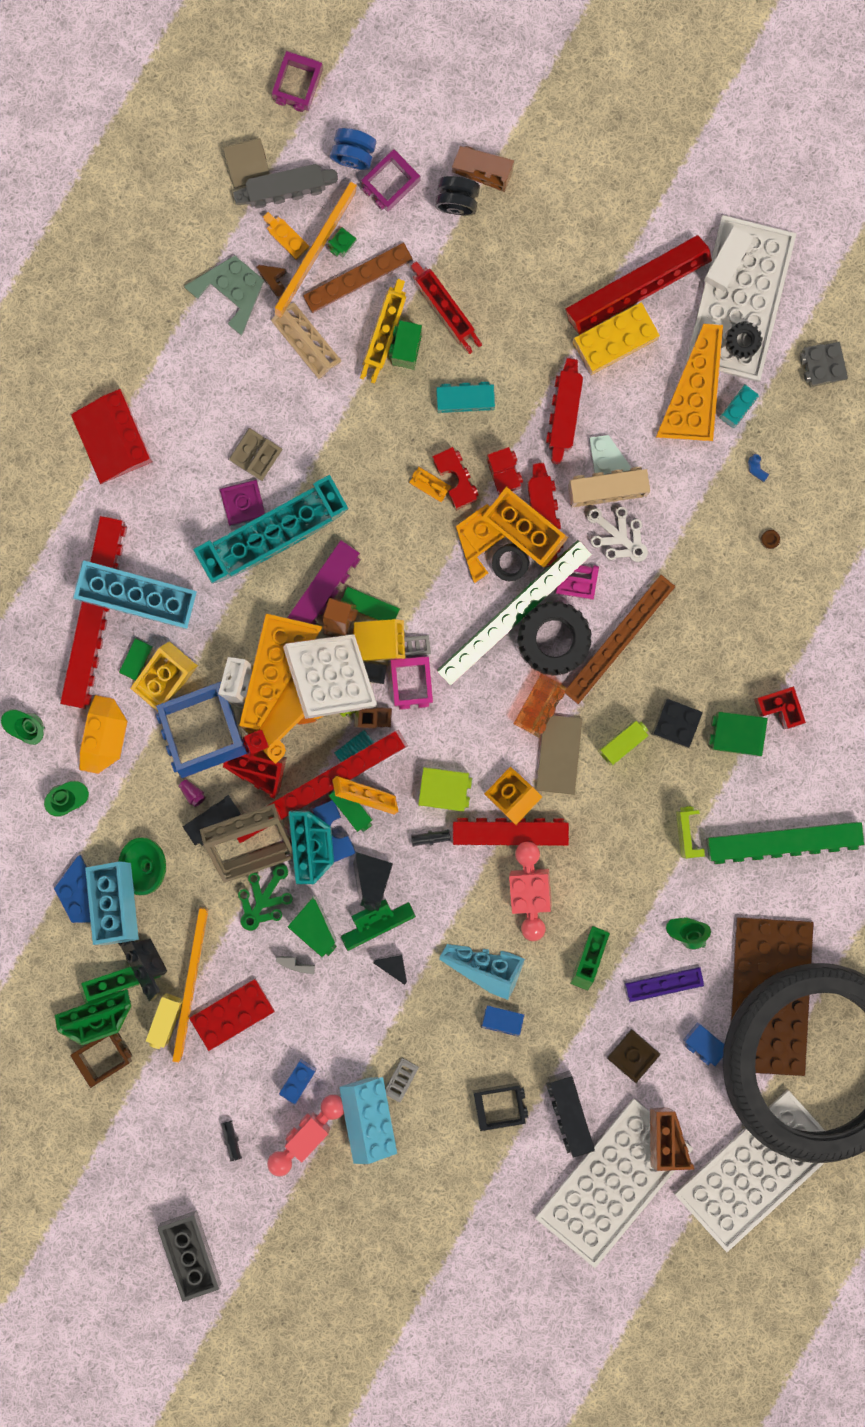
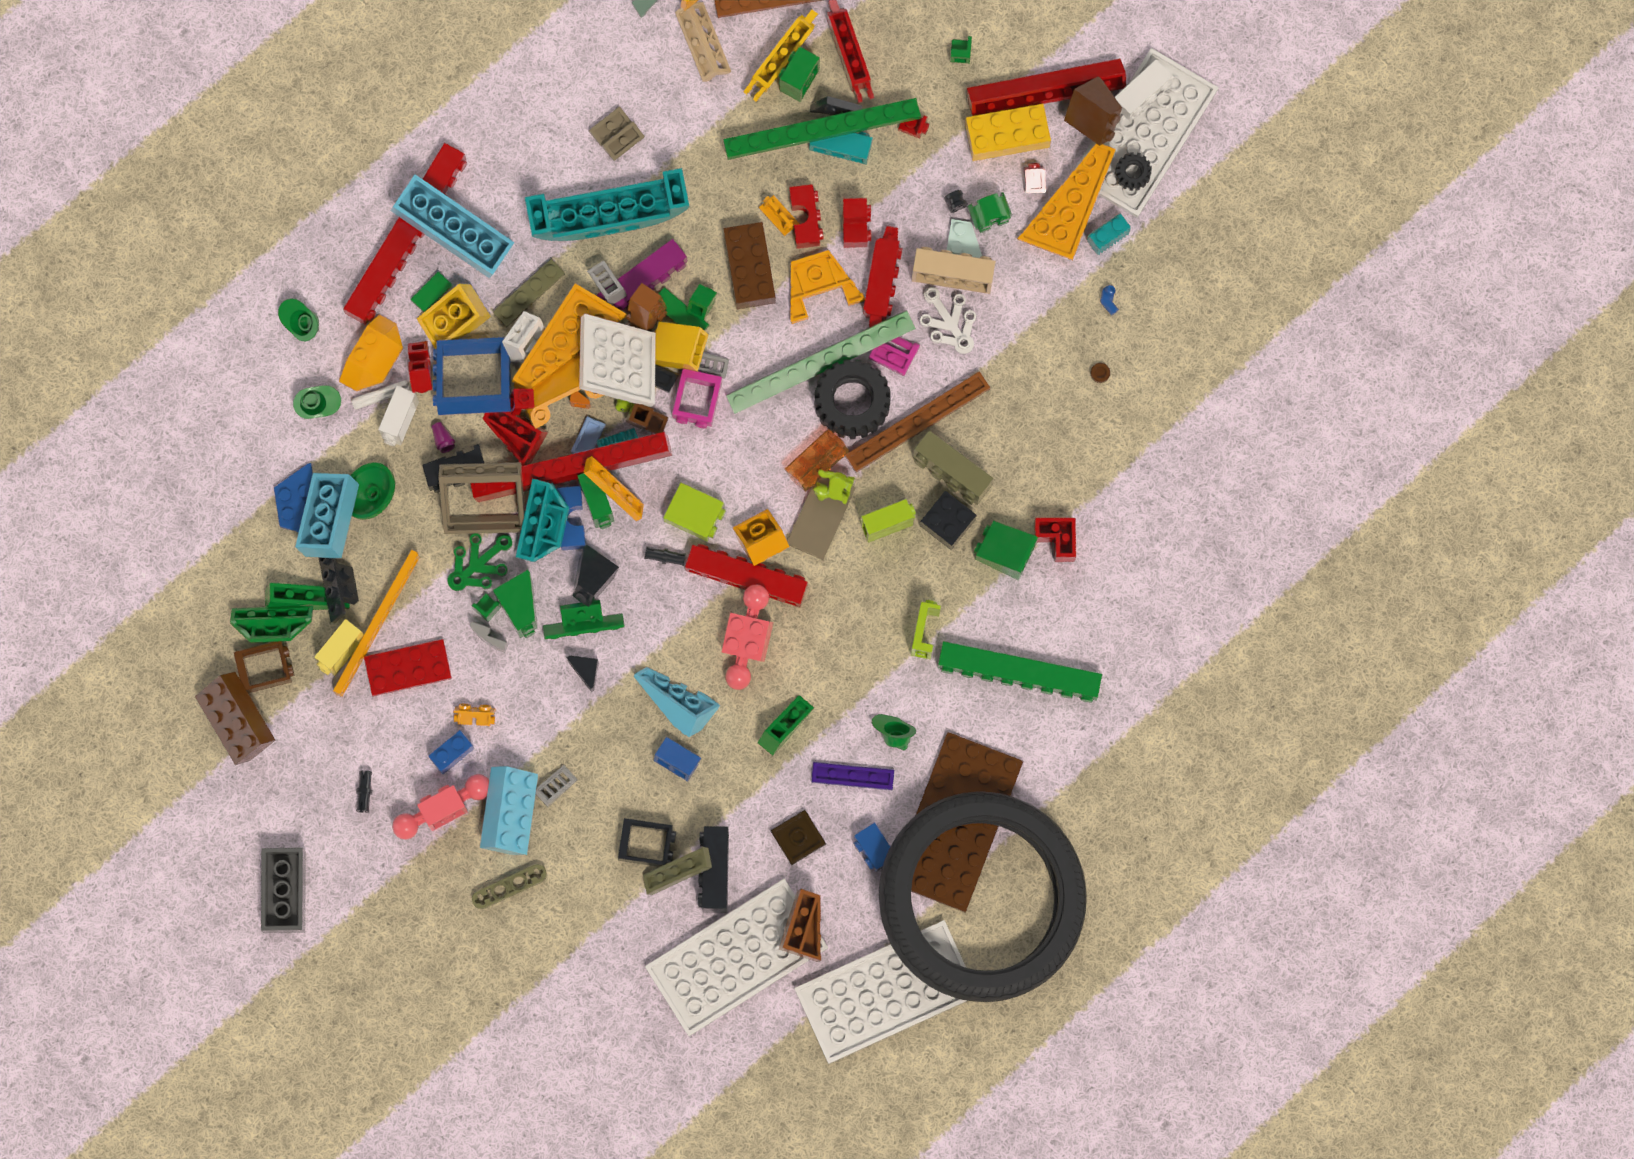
camera: 20 degrees right, 10 degrees down
red slope [71,389,153,484] -> none
magenta tile [220,479,266,526] -> none
light orange brick [482,487,569,567] -> none
black tyre [492,543,530,582] -> none
red hinge [546,358,583,465] -> none
dark grey plate [800,342,848,387] -> none
none -> reddish brown brick [195,672,276,765]
none -> white axle [351,380,410,410]
none -> white window [378,386,419,446]
none -> red arch [408,341,432,393]
none -> light orange hinge [453,703,496,726]
none -> green panel [471,594,501,622]
none -> olive beam [472,864,547,909]
none -> olive plate [493,259,565,327]
none -> light blue tile [571,416,606,454]
none -> light grey slope [587,261,626,305]
none -> olive plate [643,847,712,895]
none -> green brick [686,284,717,320]
none -> green plate [723,98,921,160]
none -> reddish brown brick [723,222,776,310]
none -> black wing [810,96,862,115]
none -> lime animal [813,469,855,505]
none -> red bracket [898,115,930,139]
none -> olive brick [913,431,994,505]
none -> black wheel [944,190,968,213]
none -> green panel [950,36,972,64]
none -> green brick [967,192,1013,233]
none -> bracket [1024,163,1046,193]
none -> reddish brown slope [1064,77,1122,146]

